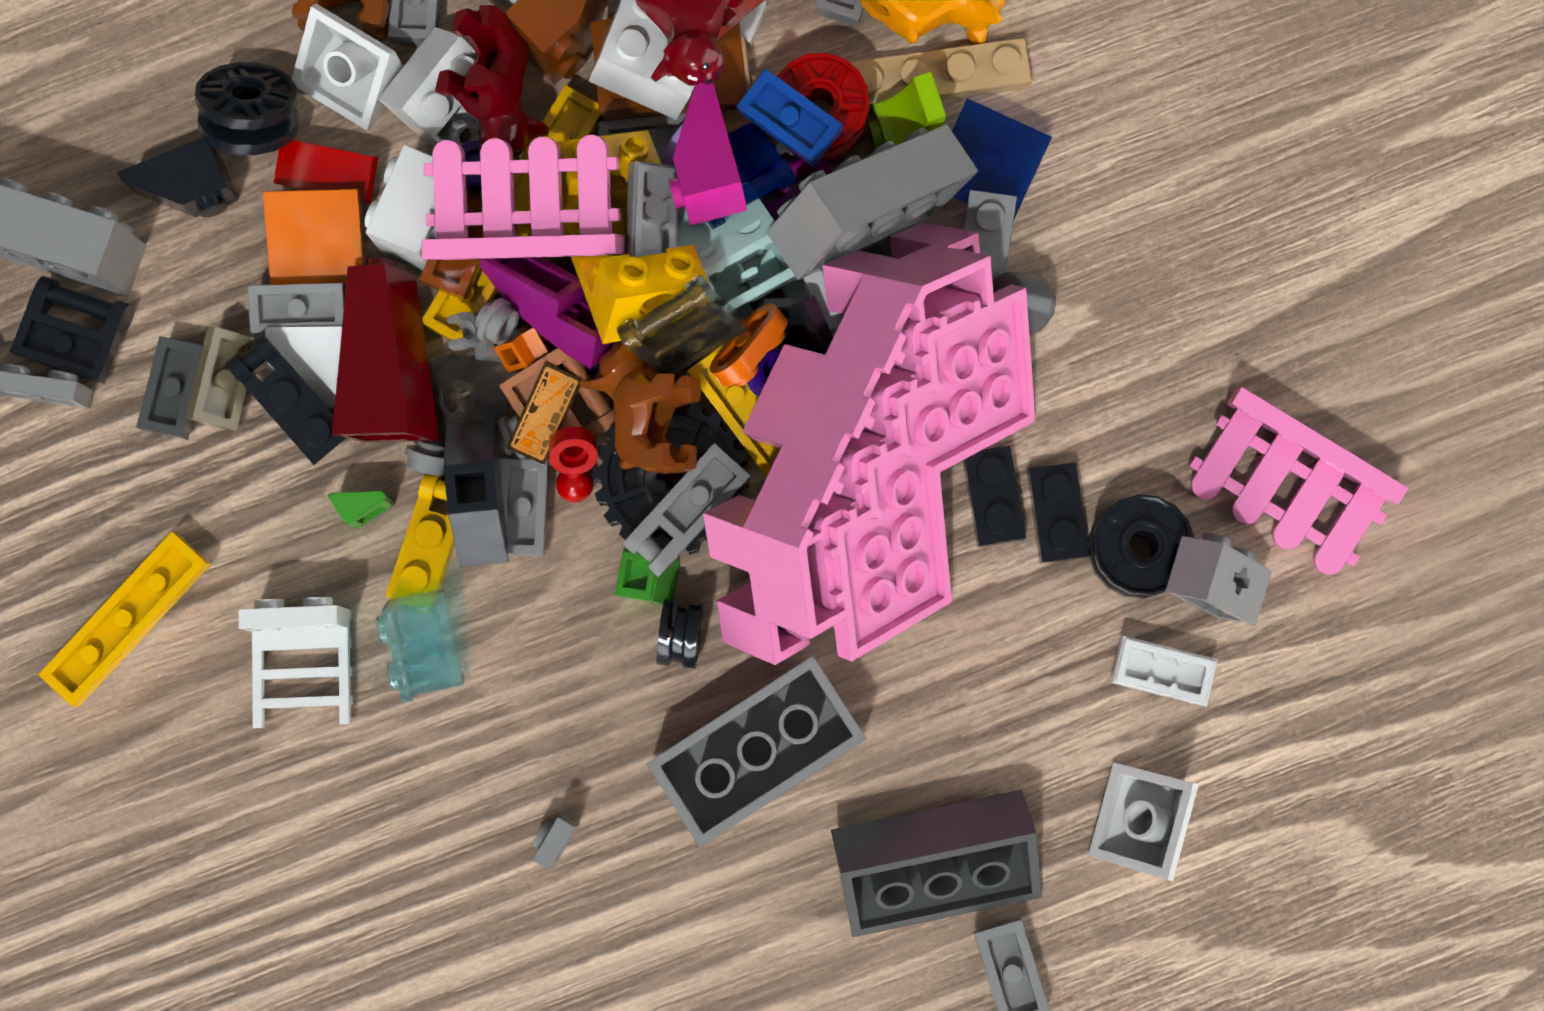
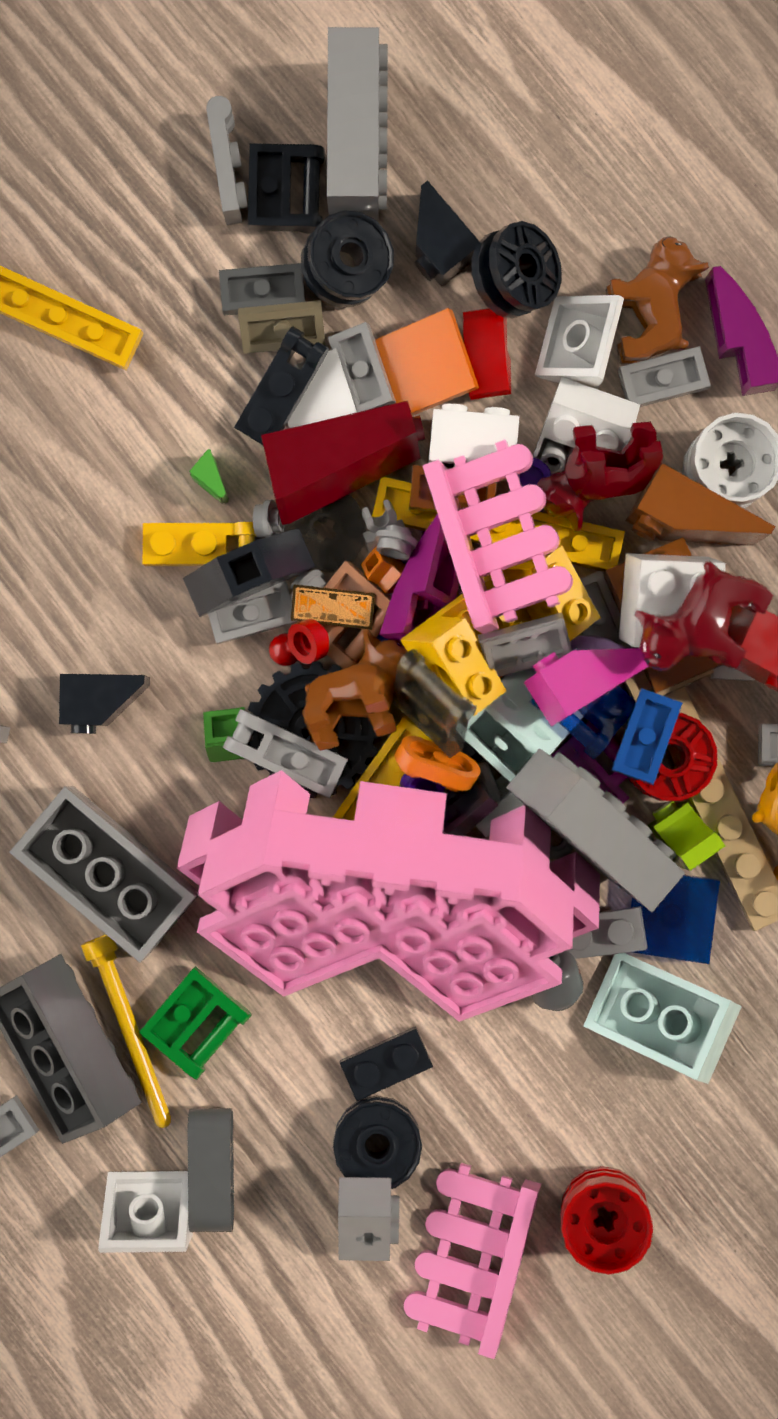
camera: 70 degrees right, 5 degrees up
white plate [239,597,353,728] -> none
clear light blue bracket [376,589,465,703] -> none
black wheel [656,598,704,669] -> none
black plate [962,445,1026,548] -> none
white plate [1110,636,1218,707] -> none
none -> black slope [59,674,150,734]
none -> yellow piece [81,935,171,1128]
none -> green plate [139,966,252,1080]
none -> dark grey beam [187,1108,234,1232]
none -> black wheel [301,211,394,307]
none -> red wheel [560,1166,654,1275]
none -> light aqua slope [583,953,742,1084]

